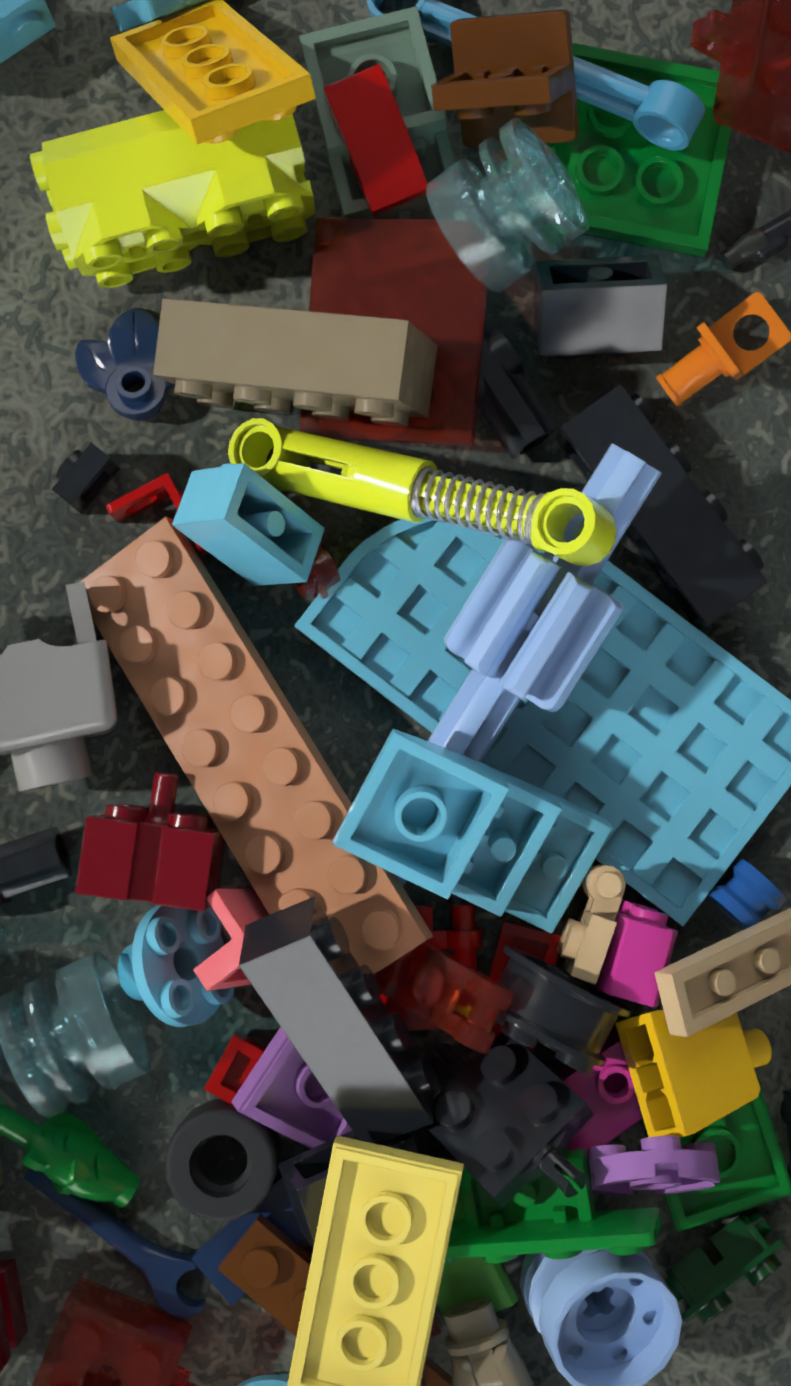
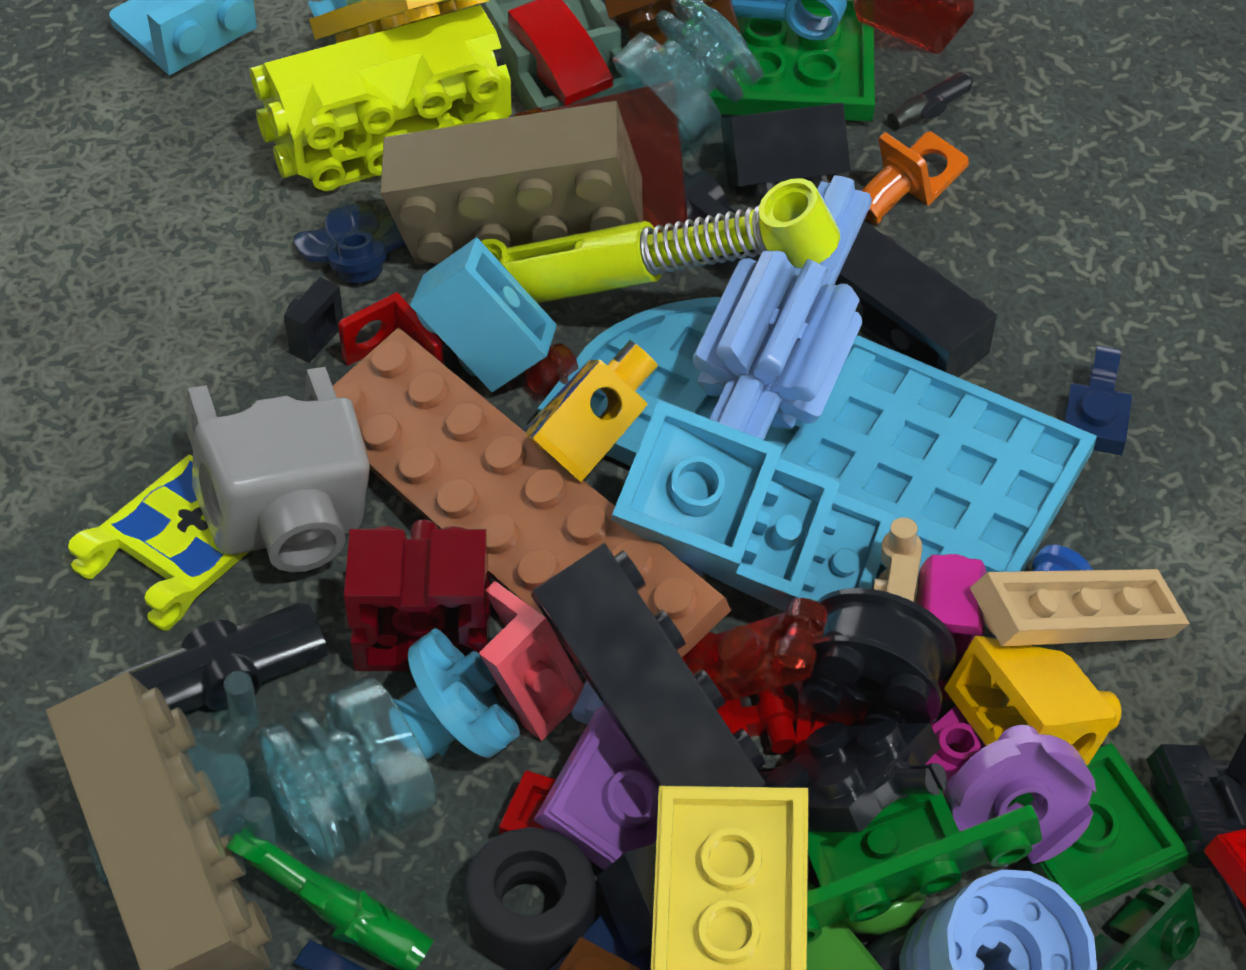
camera: 10 degrees left, 35 degrees down
none -> yellow torso [523,340,658,482]

